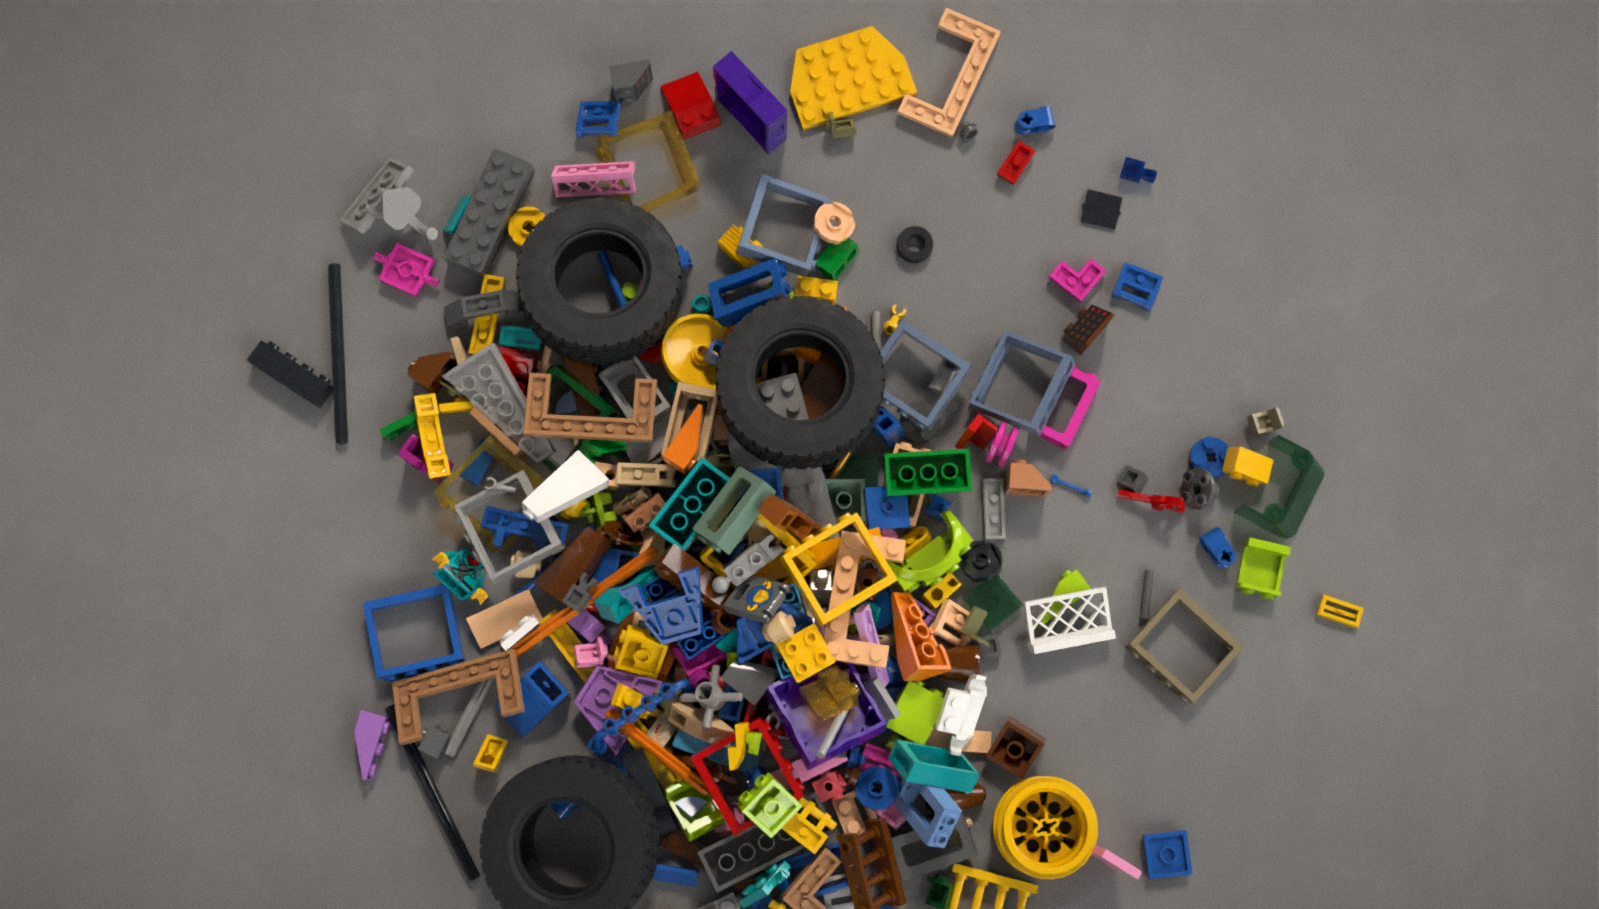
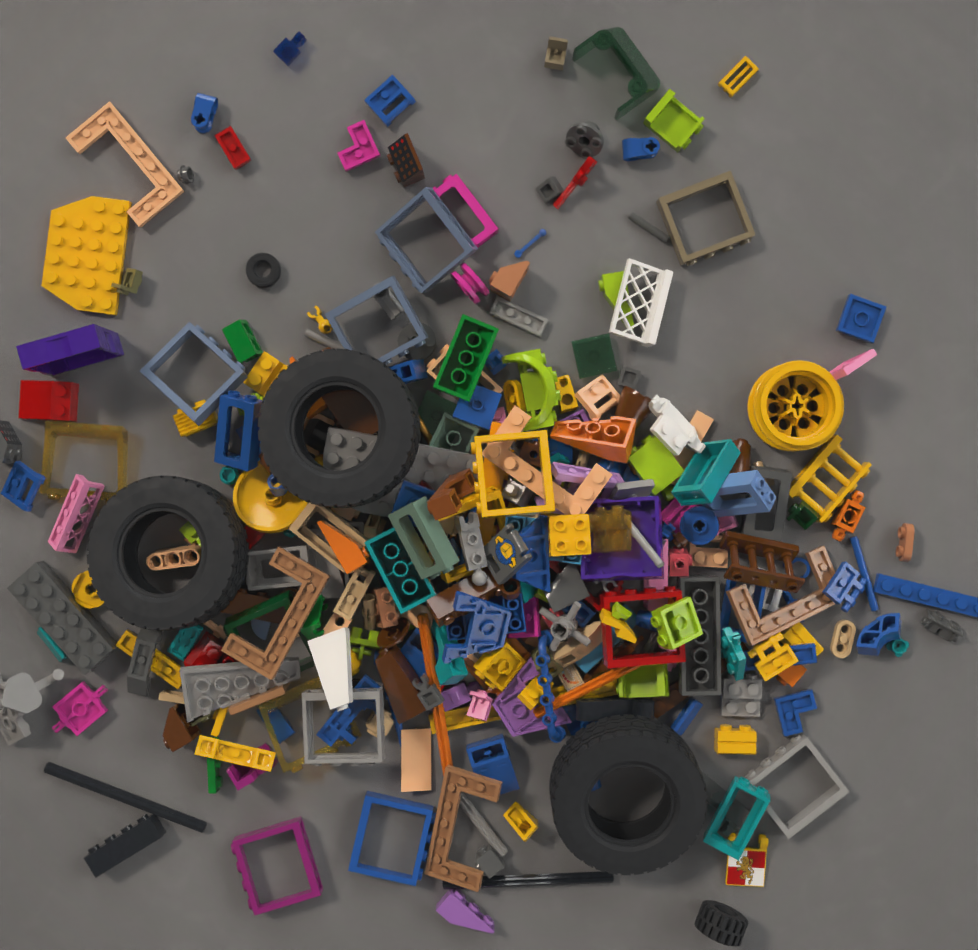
camera: 60 degrees left, 10 degrees up
torso [431,549,488,605] -> none
light grey hand [484,477,516,493] -> none
white plate [500,613,539,651] -> none
blue bar [598,251,627,308] -> none
light blue tile [676,797,707,820] -> none
blue plate [677,245,693,272] -> none
magenta plate [689,669,710,688] -> none
tan head [761,611,796,644] -> none
yellow plate [781,797,837,854] -> none
light nougat plate [813,202,855,245] -> none
red panel [955,414,998,450] -> none
black plate [960,540,1003,583] -> none
olive bracket [961,606,990,646] -> none
reddish brown slope [985,716,1046,780] -> none
black piece [1080,189,1122,230] -> none
blue plate [1189,436,1229,478] -> none
yellow brick [1222,446,1273,487] -> none
none -> light nougat beam [146,544,201,570]
none -> magenta window [231,816,323,916]

